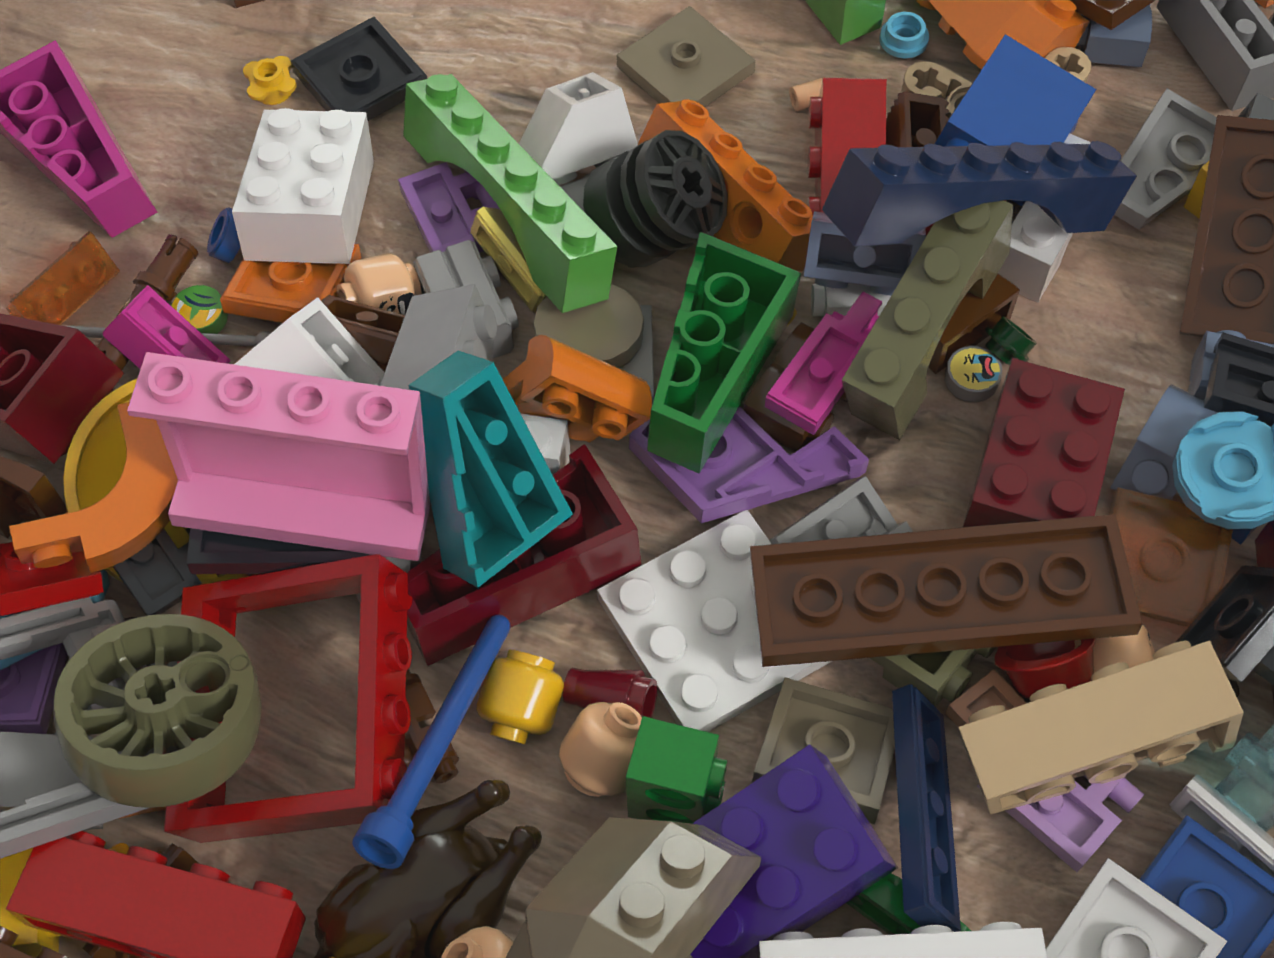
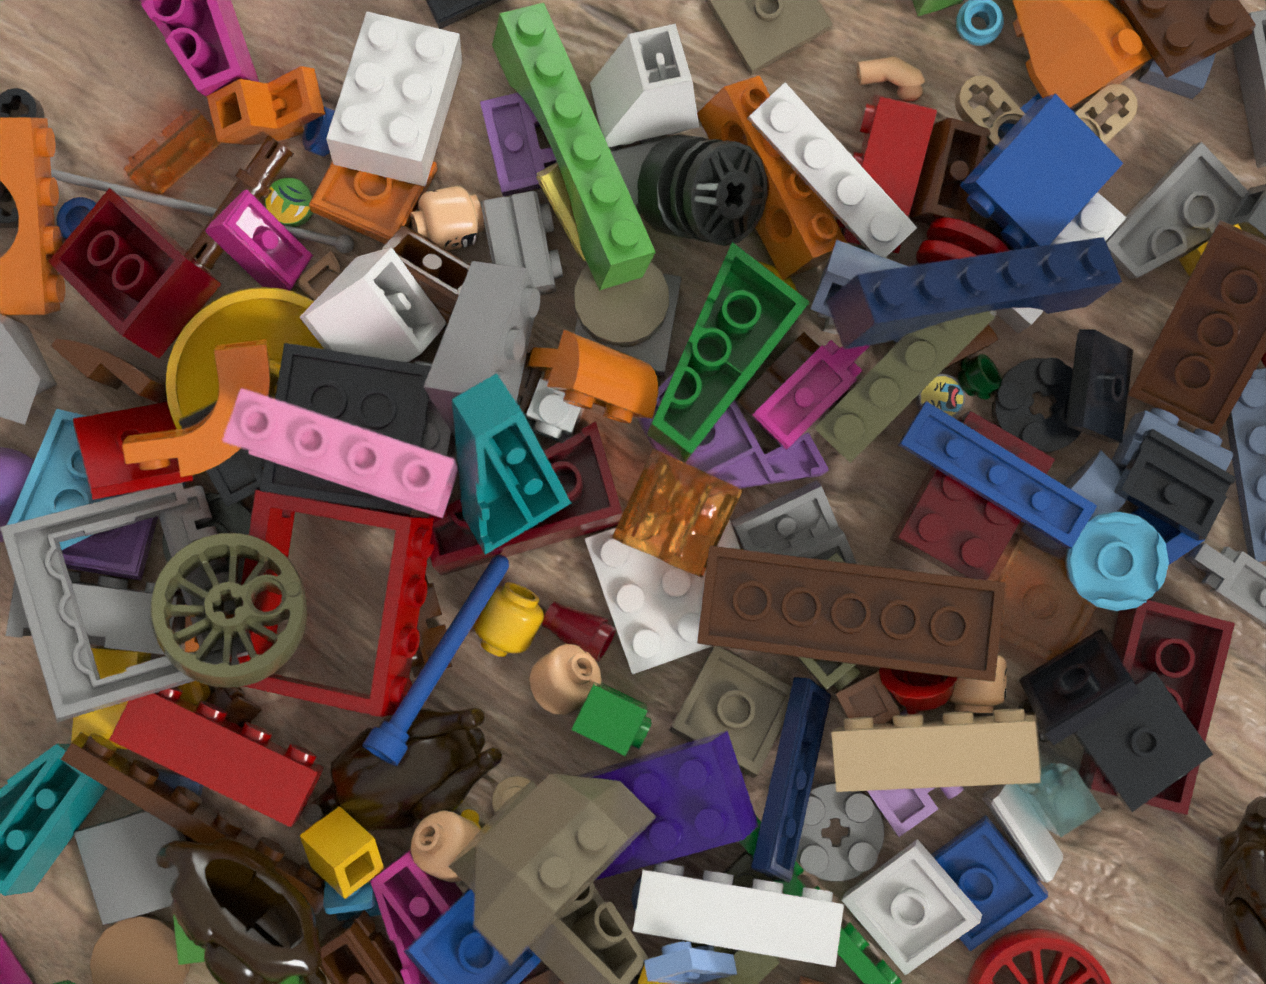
camera: 10 degrees right, 25 degrees up
none -> orange brick [207,66,325,145]
none -> clear orange slope [612,448,743,577]
none -> white plate [747,82,917,258]
none -> light grey plate [796,782,884,881]
none -> blue plate [898,401,1097,549]
none -> black plate [992,357,1081,453]
none -> black plate [1066,329,1134,443]

